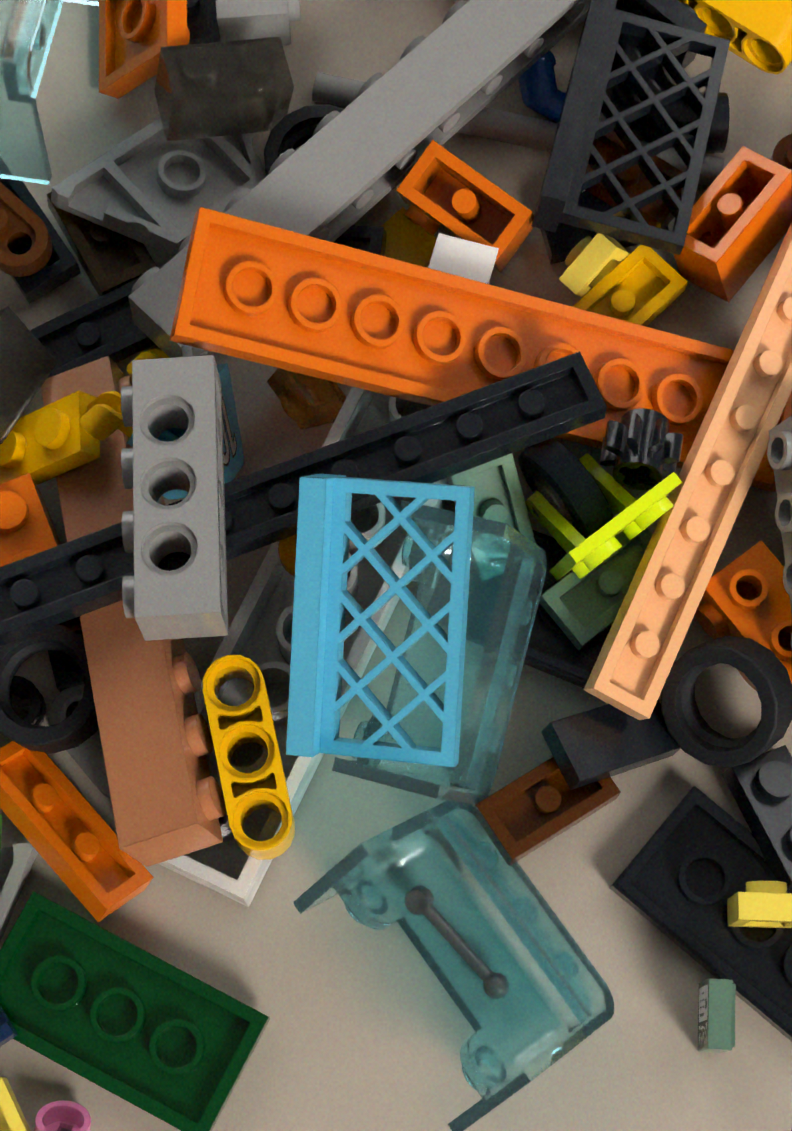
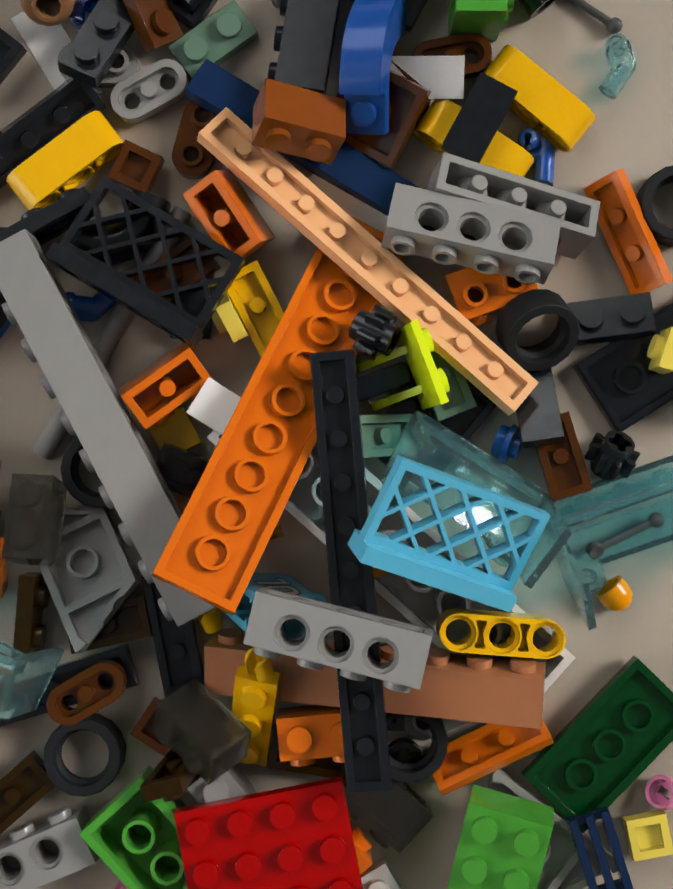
camera: 70 degrees left, 15 degrees up
none -> dark brown plate [12,572,50,660]
none -> reddish brown plate [108,140,165,193]
none -> blue plate [491,424,522,464]
none -> black gear [584,430,640,481]
none -> light orange hinge [596,575,633,611]

